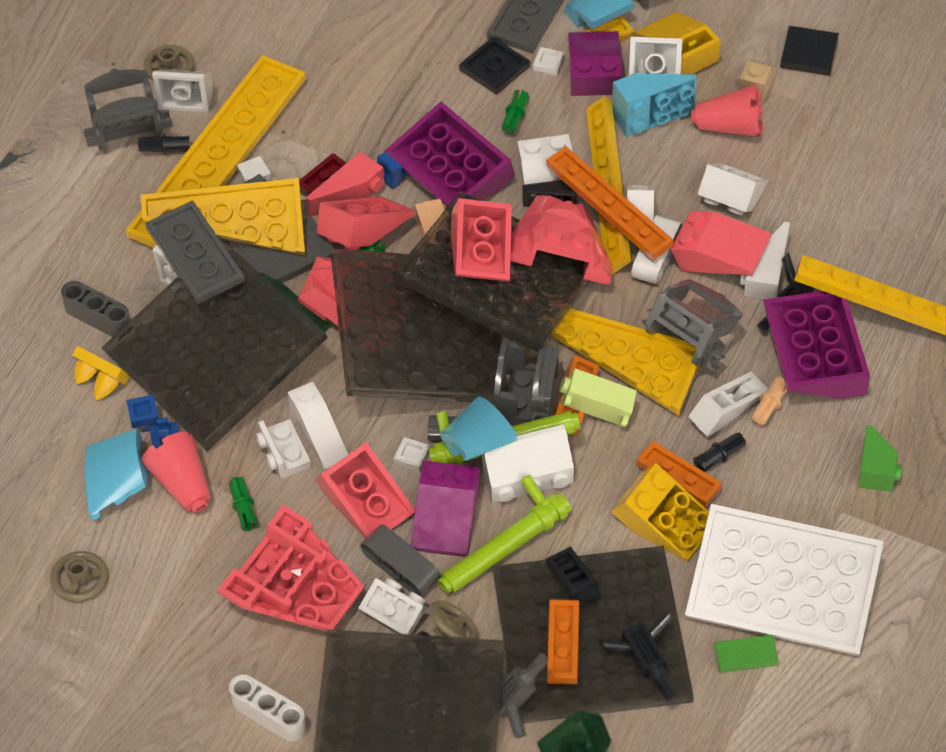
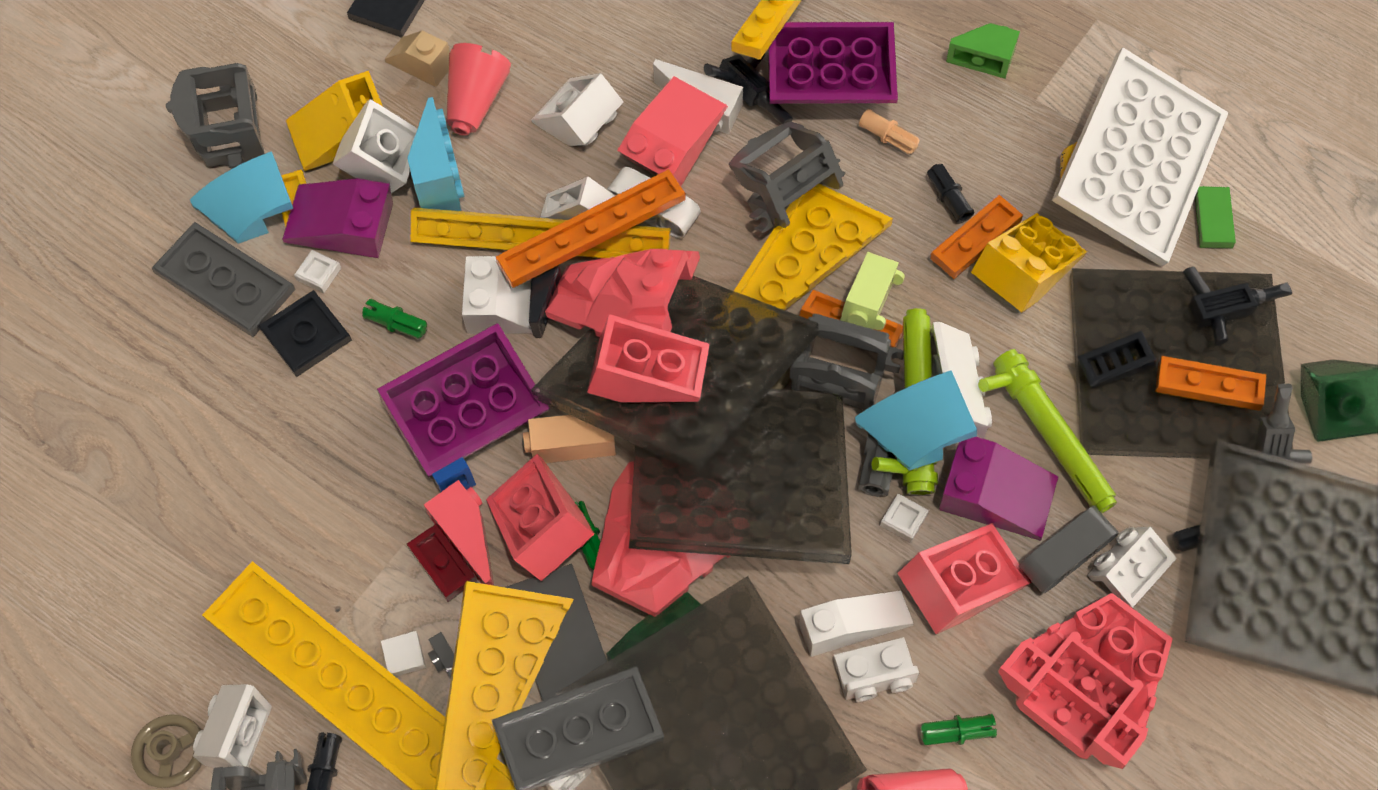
camera: 80 degrees left, 10 degrees up
white beam [229,675,306,742] -> none
dark tan piece [430,601,479,646] -> none
white slope [688,372,768,436] -> none

